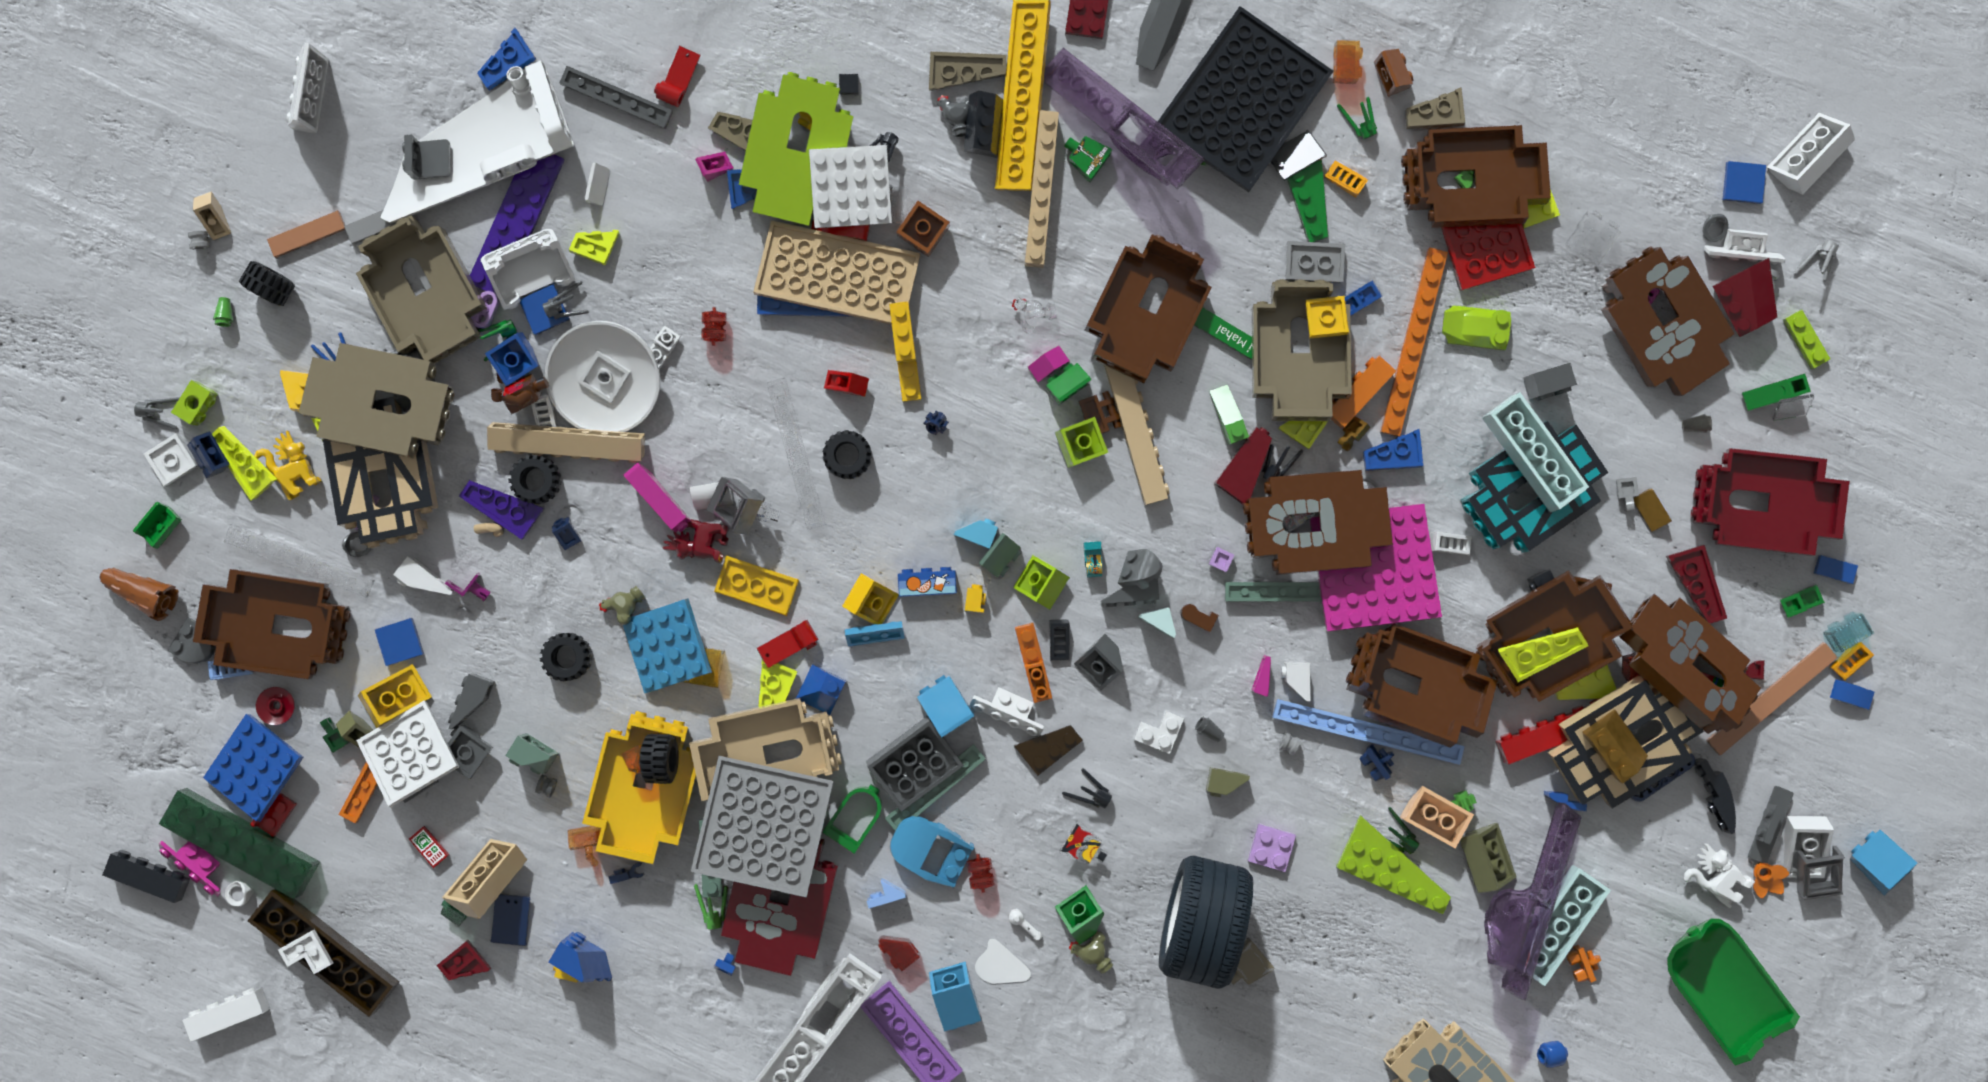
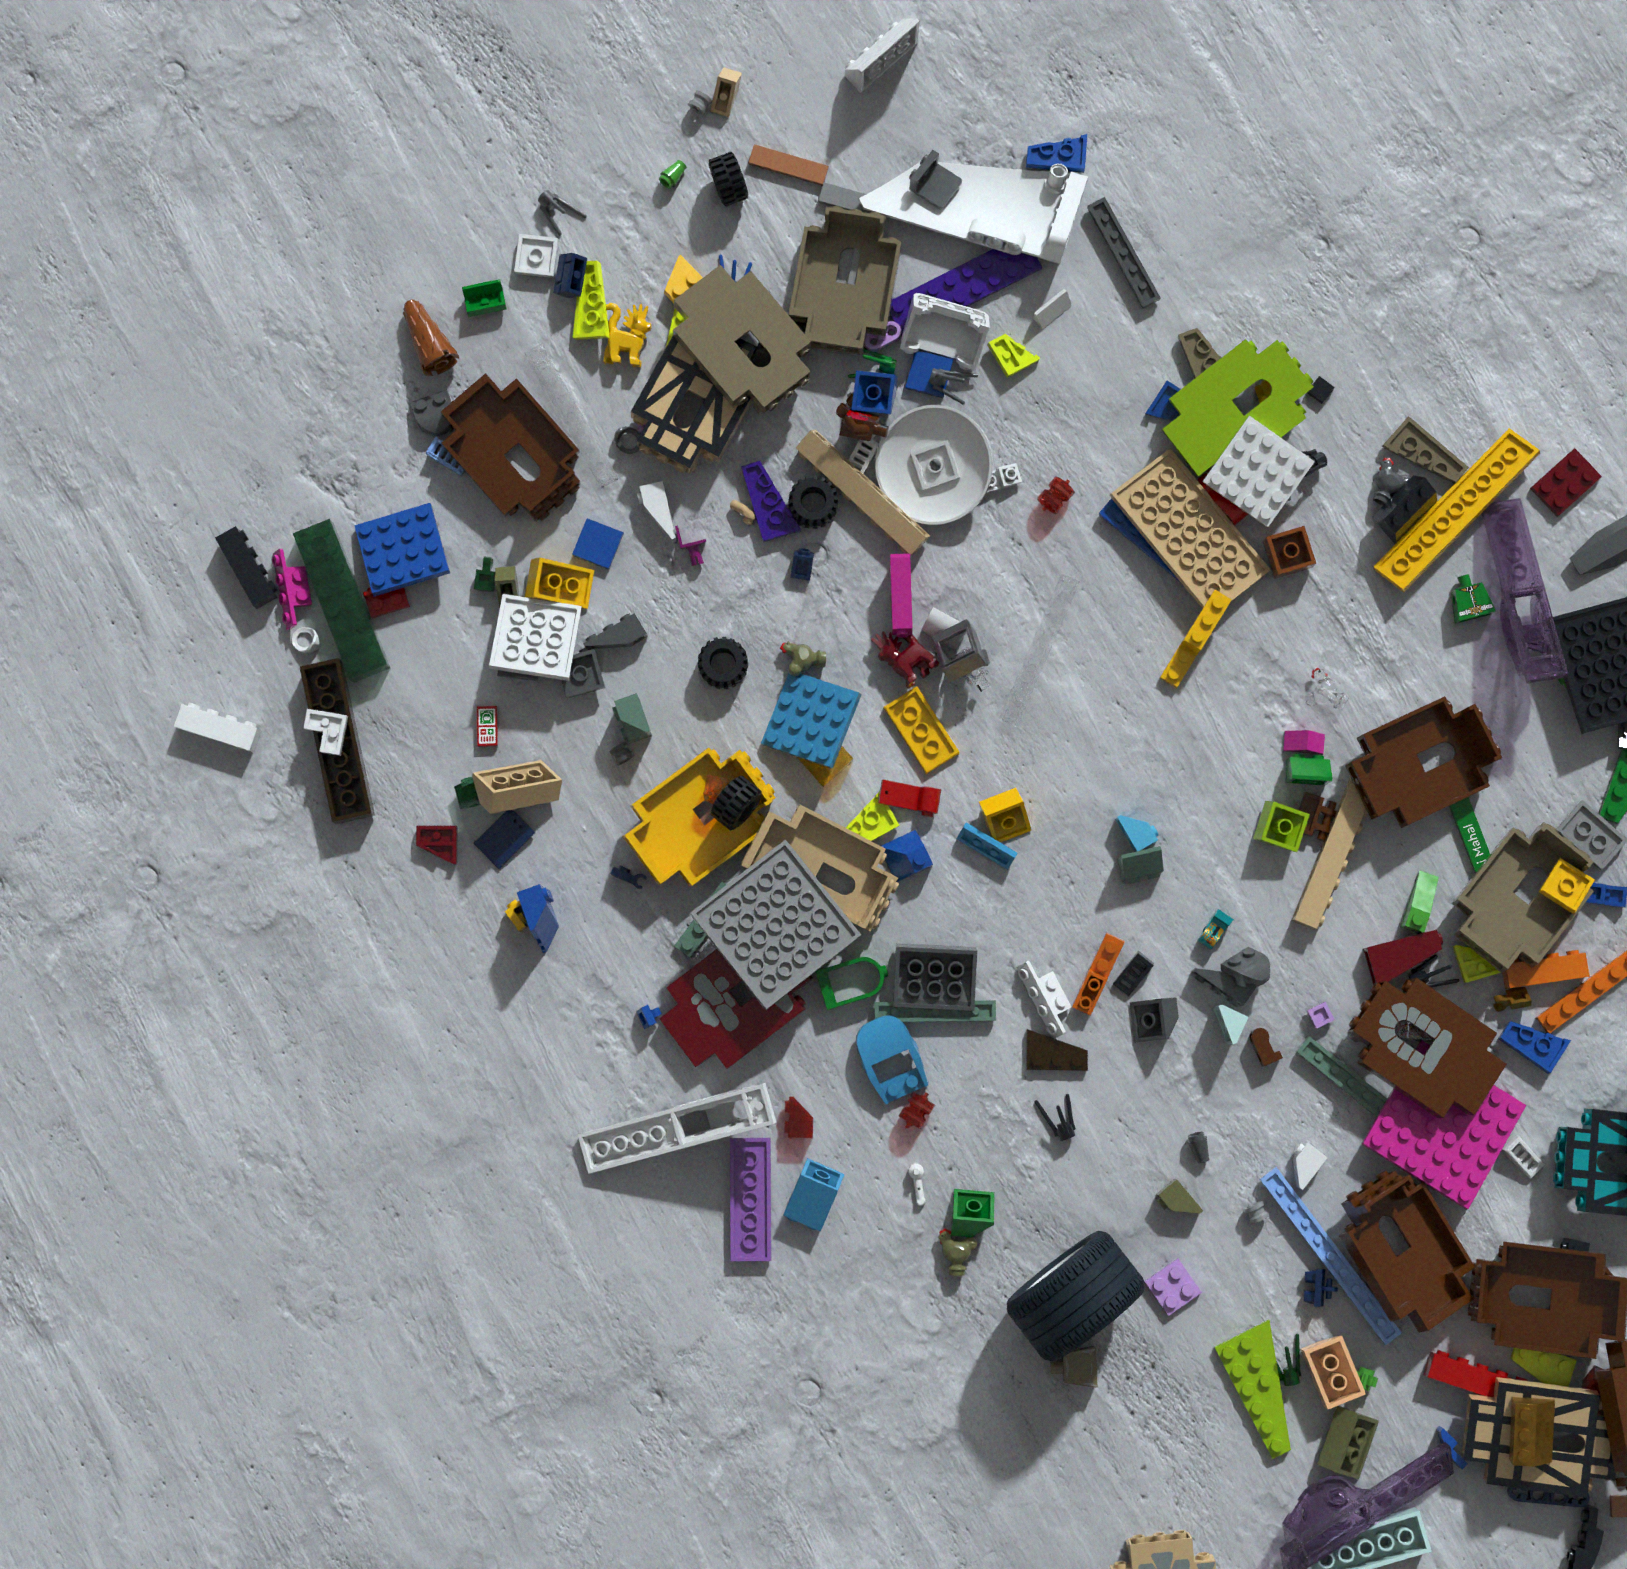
camera: 40 degrees right, 5 degrees down
lime brick [171,380,218,426] -> none
dark red dish [256,687,295,725] -> none
orange plate [338,761,378,824] -> none
clear orange plate [568,826,601,867] -> none
red door [654,45,701,107] -> none
bright green plant [694,884,728,929] -> none
dark pink slope [695,151,733,182] -> none
black tyre [822,430,872,479] -> none
red slope [824,370,869,397] -> none
light blue slope [867,878,907,909] -> none
clear plate [890,186,915,224] -> none
brick [898,567,957,597] -> none
dark azure slope [917,675,975,738] -> none
dark blue gear [923,411,949,435] -> none
yellow brick [965,584,986,613] -> none
white sticker [975,939,1031,984] -> none
lime slope [1013,555,1070,610] -> none
tan brick [1025,110,1059,268] -> none
torso [1059,819,1108,865] -> none
white plate [1134,711,1184,754] -> none
dark pink slope [1251,655,1271,697] -> none
neon yellow wing [1498,628,1588,682] -> none

